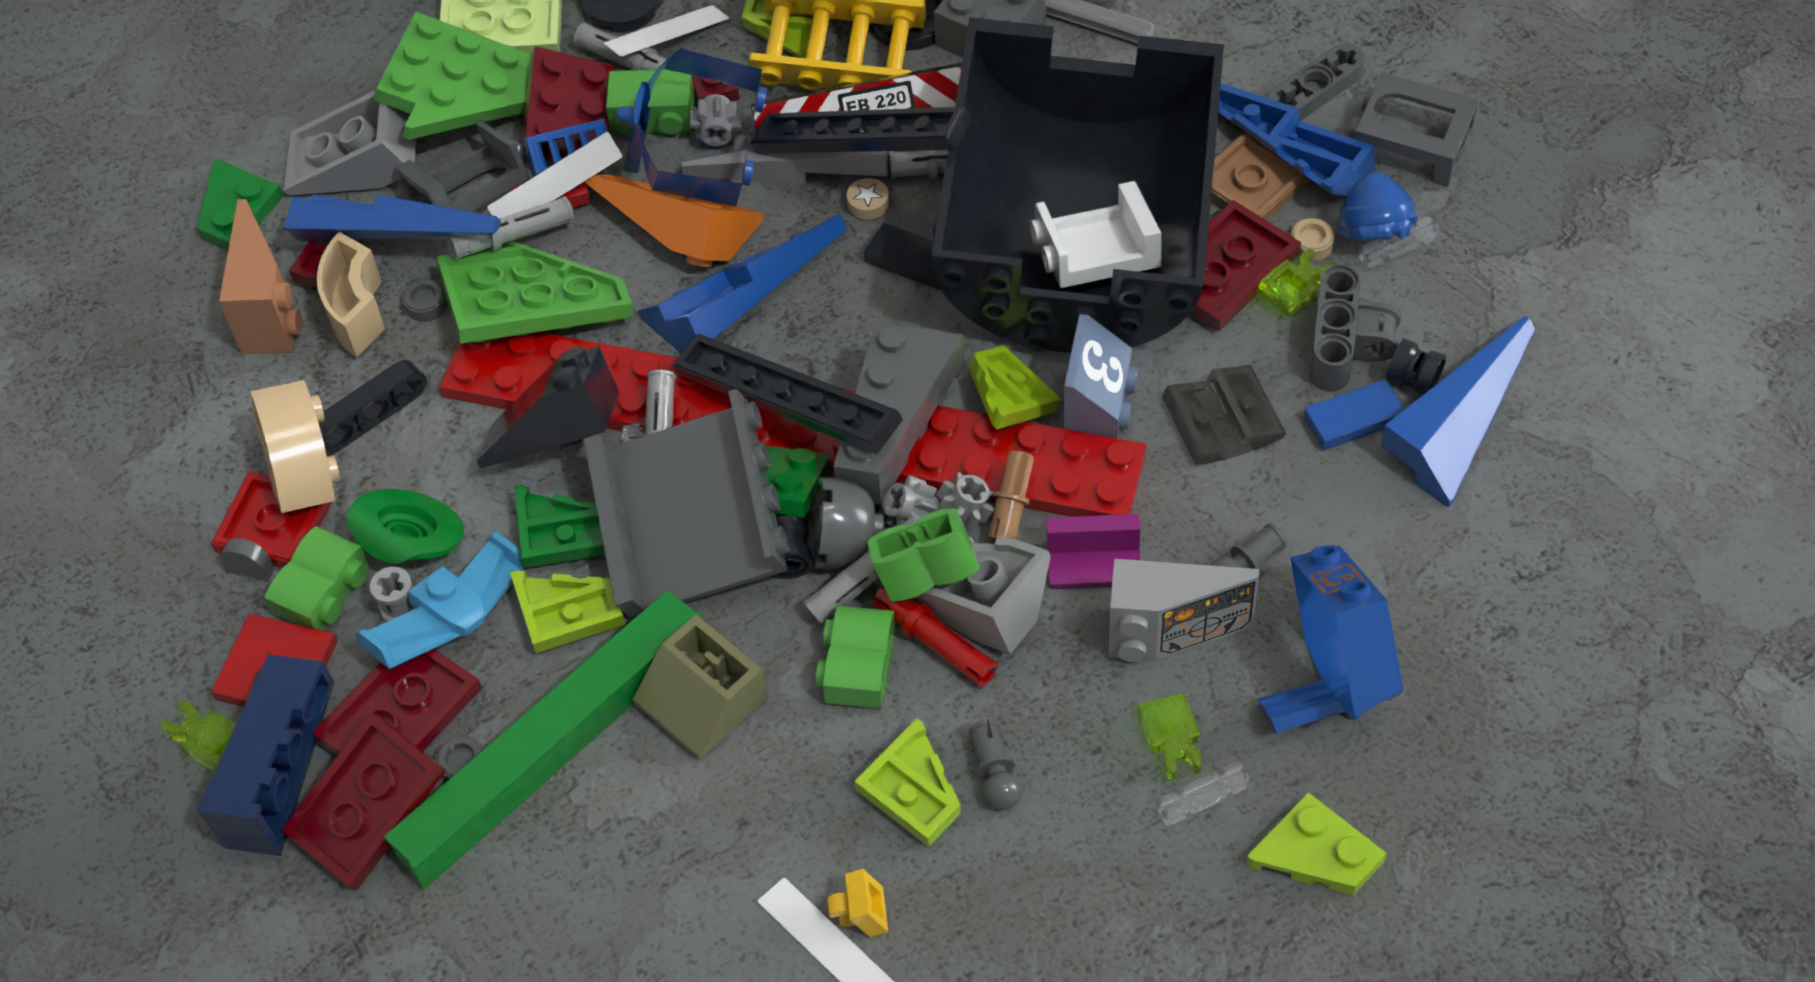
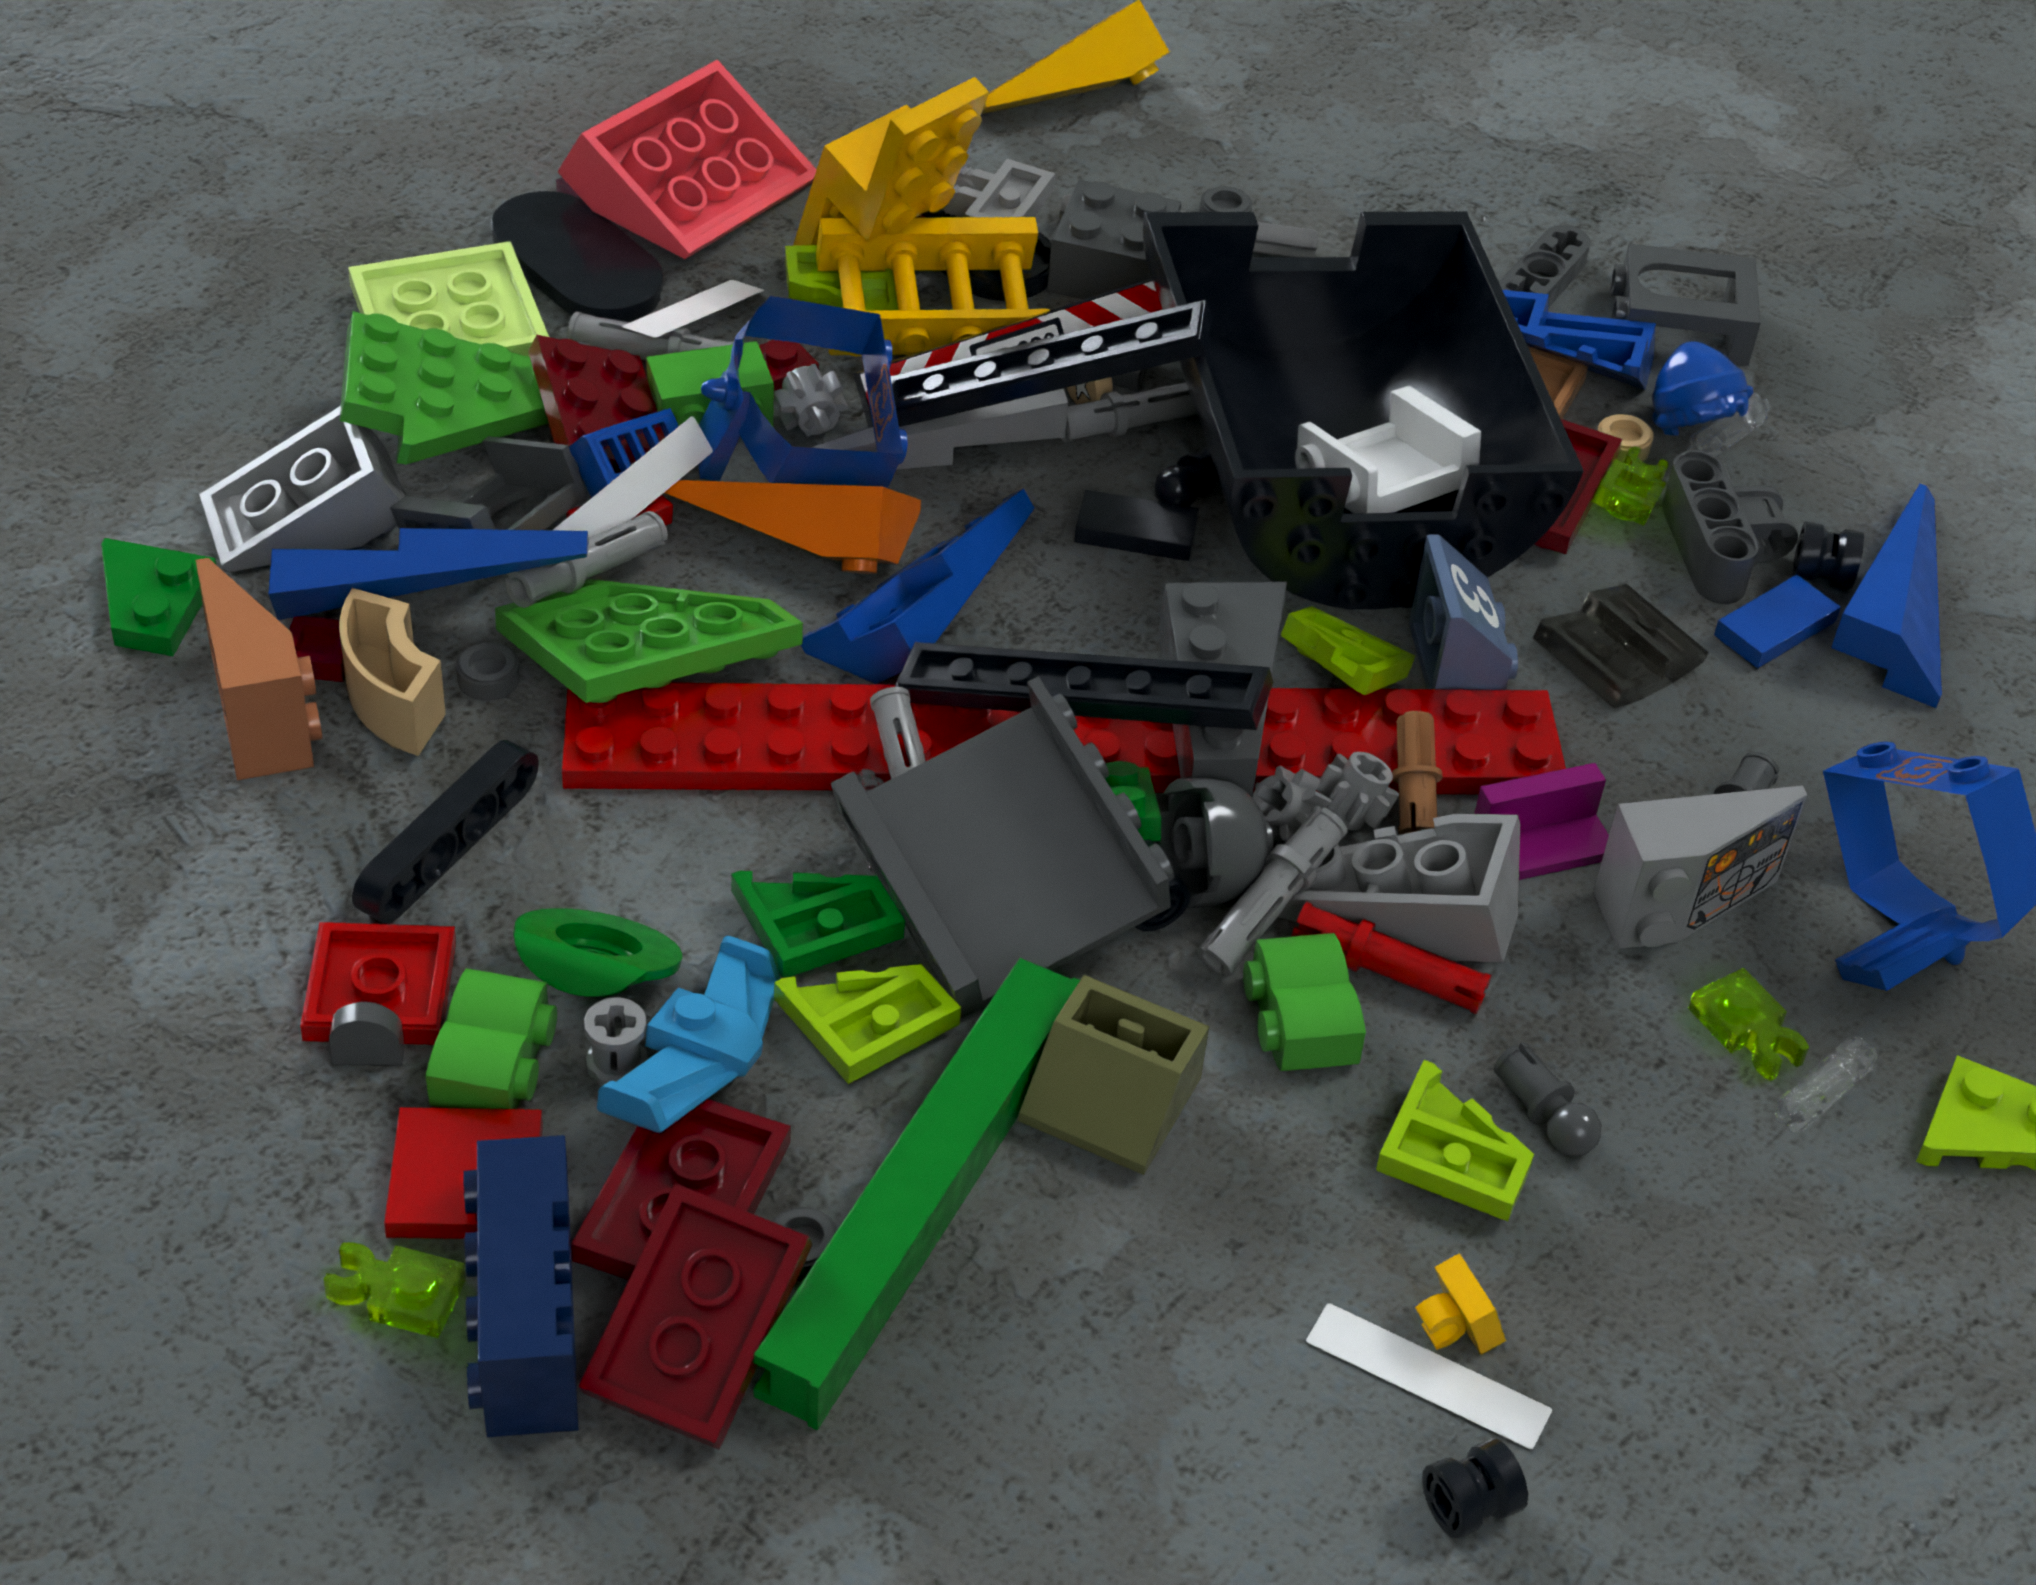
camera: 25 degrees left, 10 degrees down
tan brick [250,380,340,513] -> none
black slope [477,346,620,469] -> none
tan tile [847,178,889,220] -> none
bright green brick [867,508,979,601] -> none

